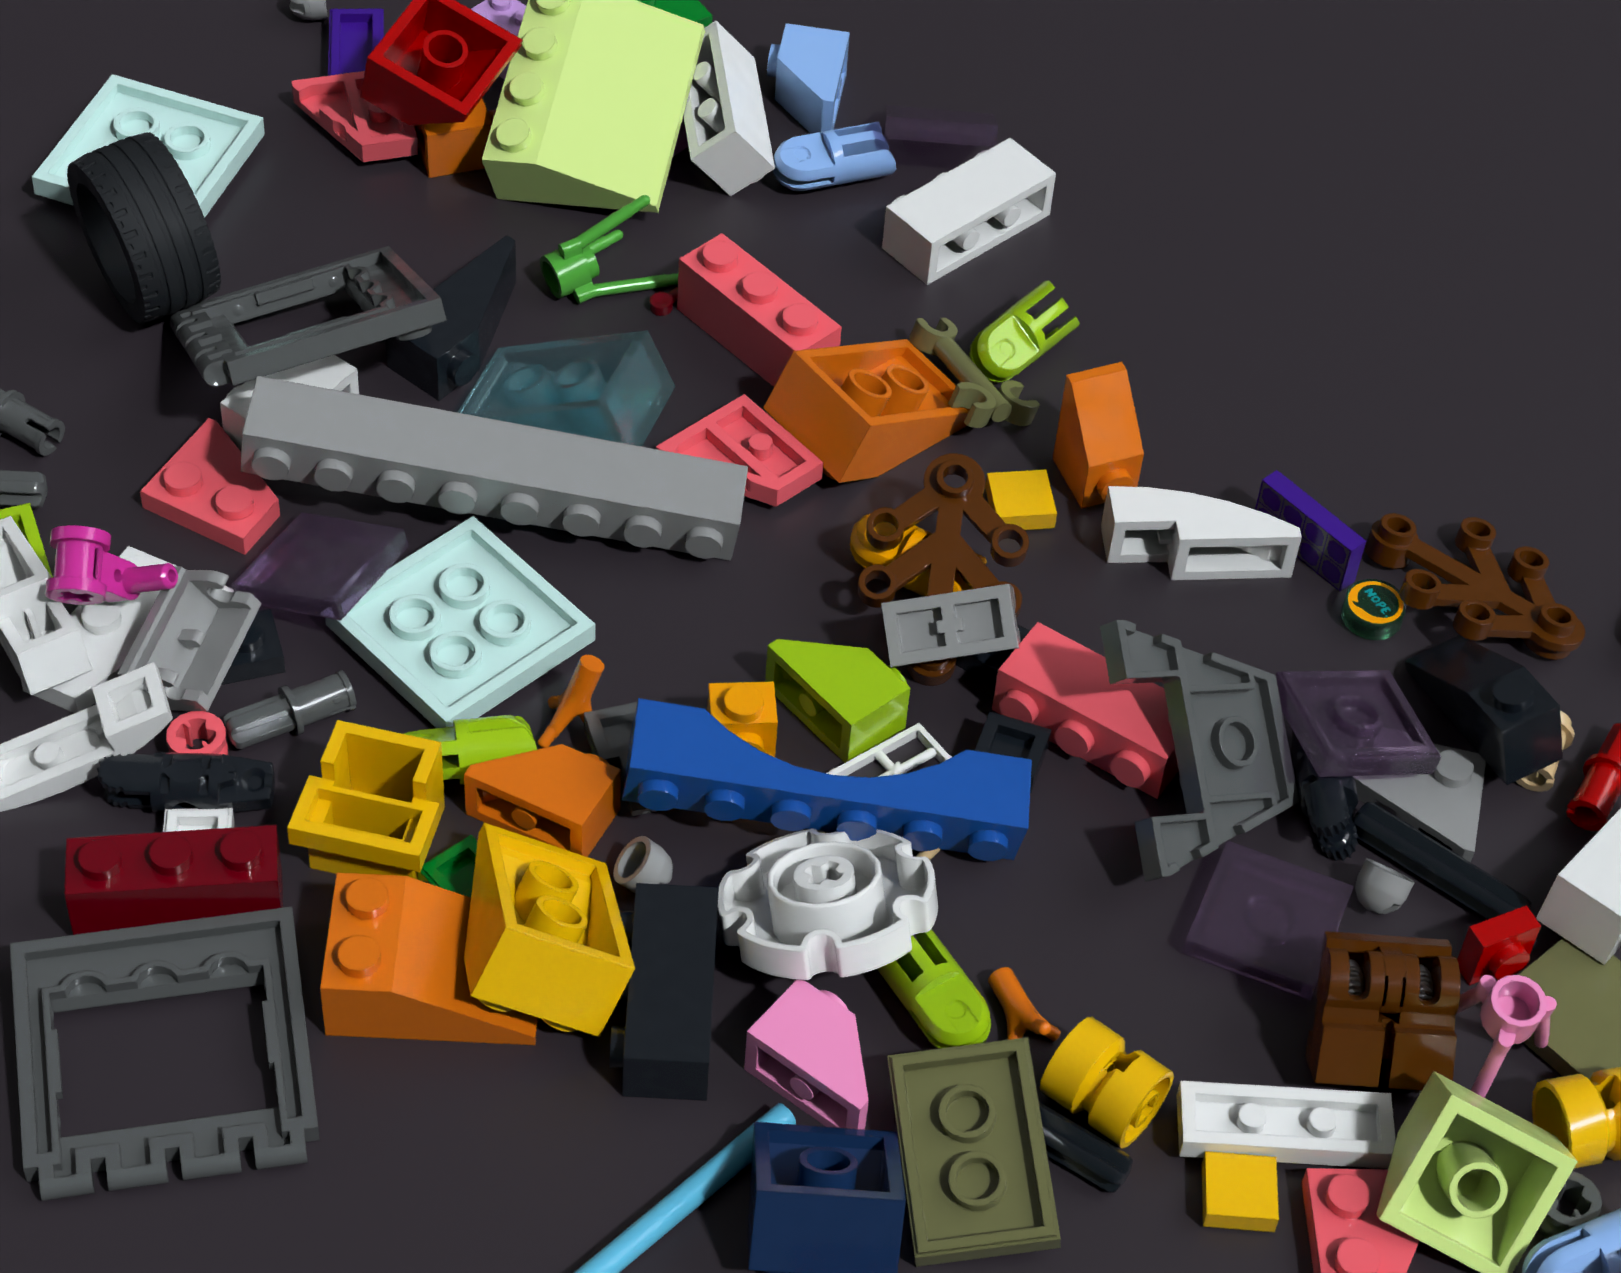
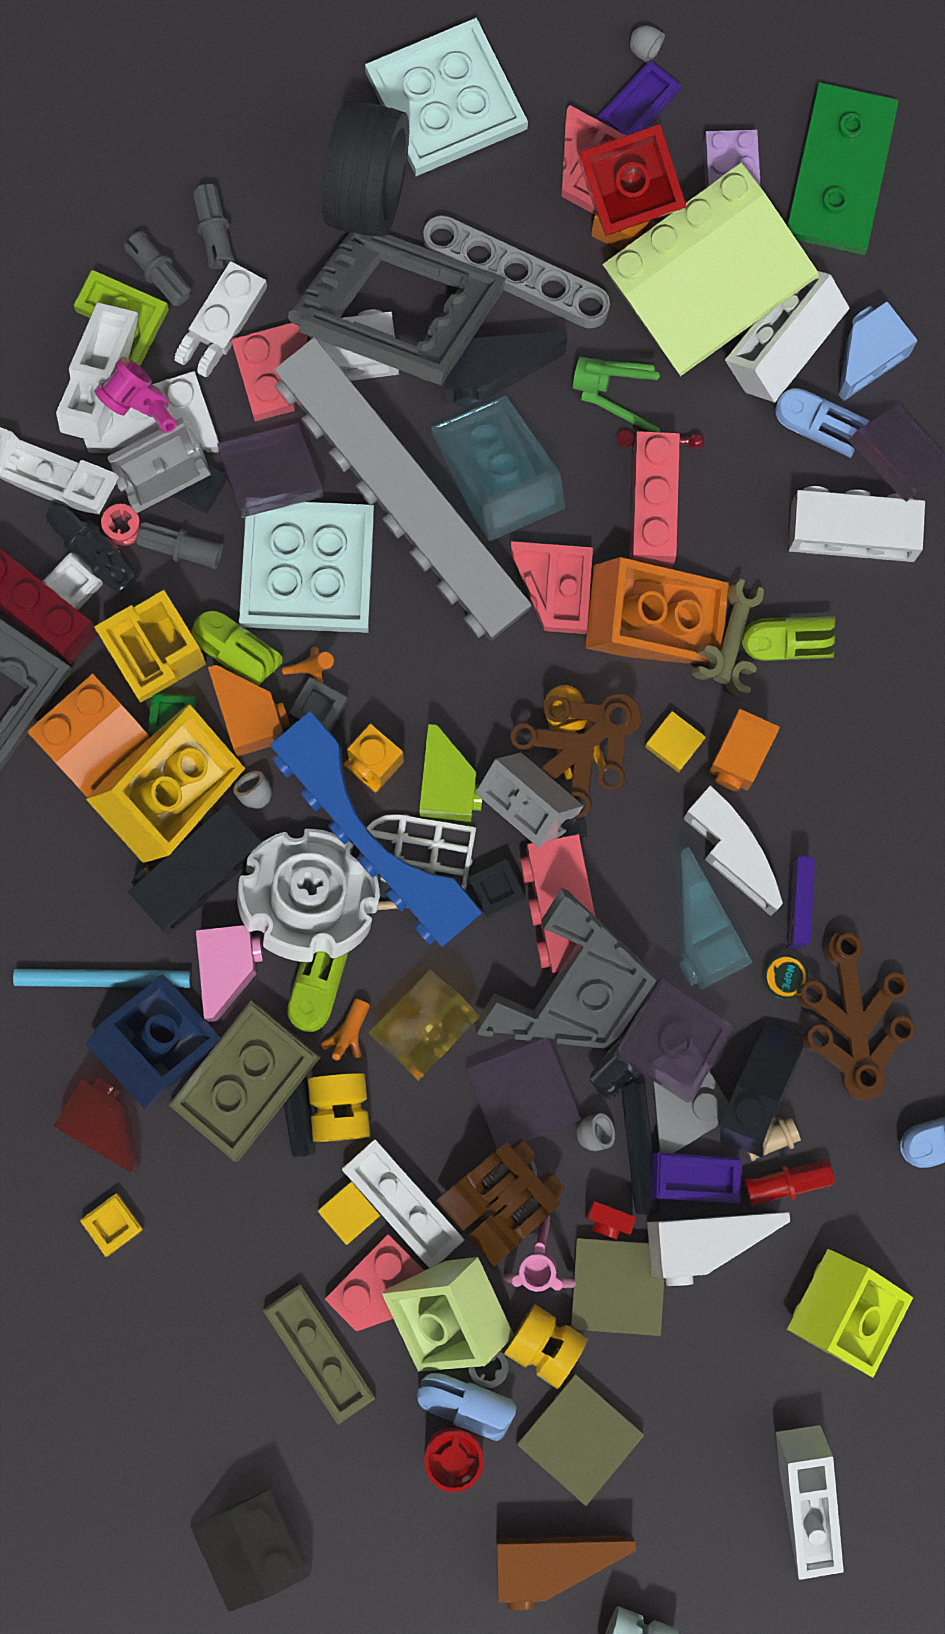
camera: 45 degrees right, 30 degrees up
none -> white hinge [174,261,267,377]
none -> clear yellow brick [369,970,480,1081]
none -> light grey beam [423,216,610,328]
none -> dark purple tile [651,1153,741,1204]
none -> clear light blue slope [677,847,753,991]

